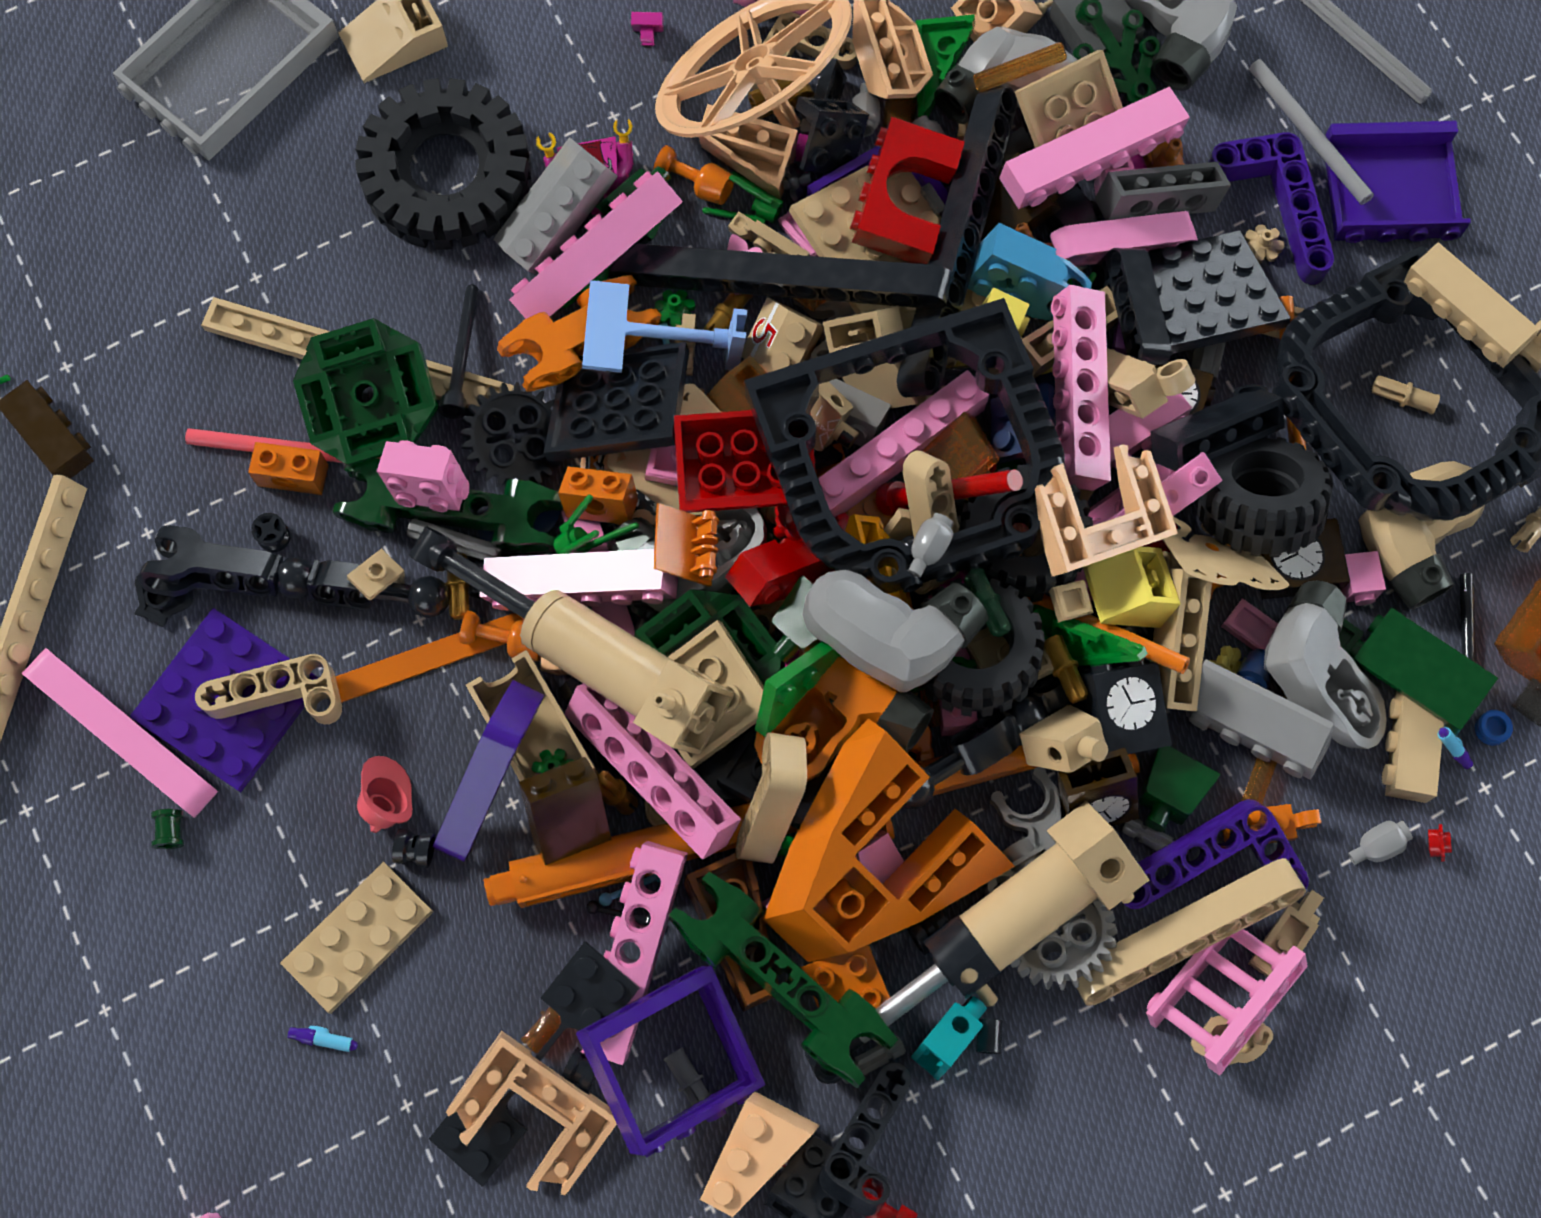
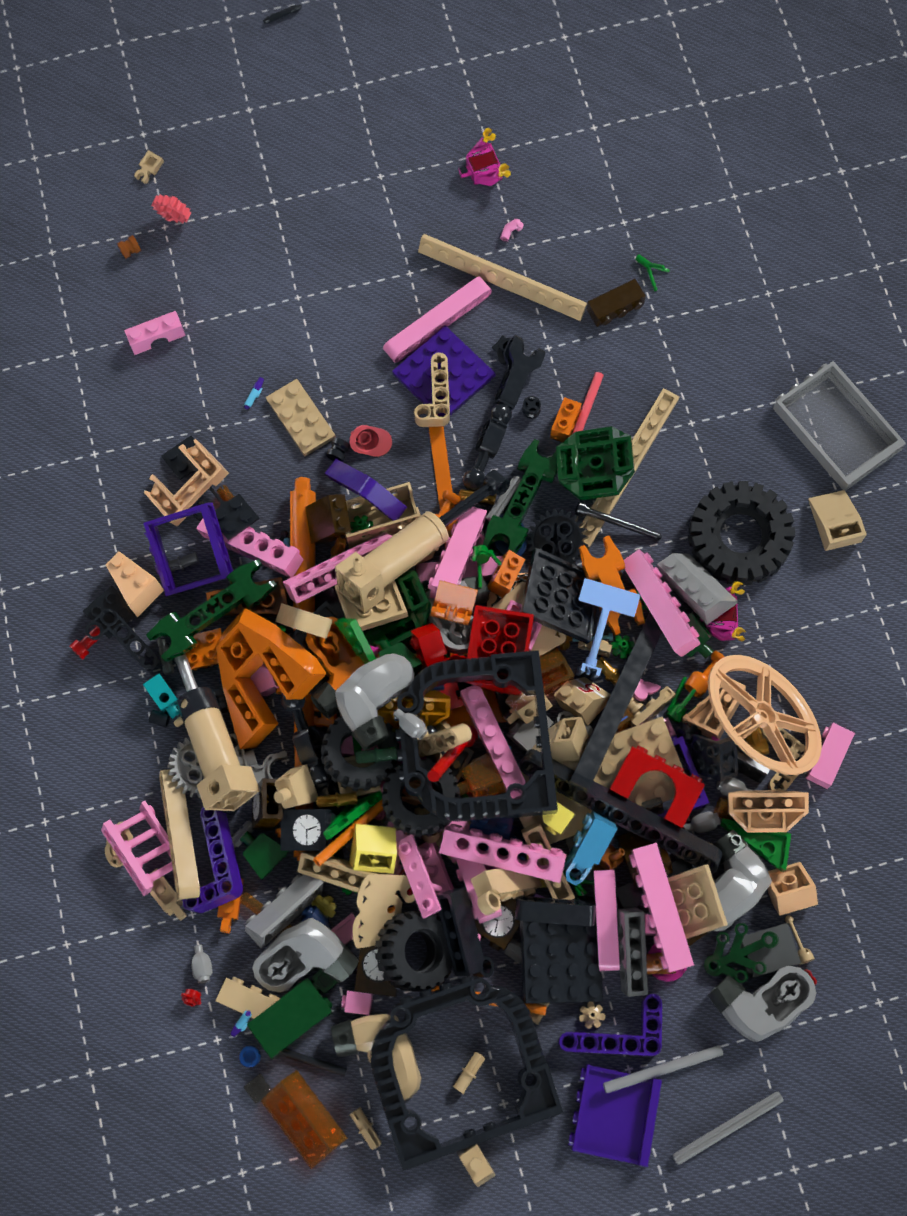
camera: 105 degrees right, 0 degrees up
dark green bush [151,809,184,849] -> none
tan bracket [347,548,405,600] -> none
bright pink brick [377,440,469,512] -> none
dark pink tile [631,12,664,46] -> none
clear orange axle [973,42,1067,92] -> none
light nougat wedge [1035,444,1178,576] -> none
tan tile [1049,580,1094,623] -> none
tan brick [1404,242,1539,368] -> none

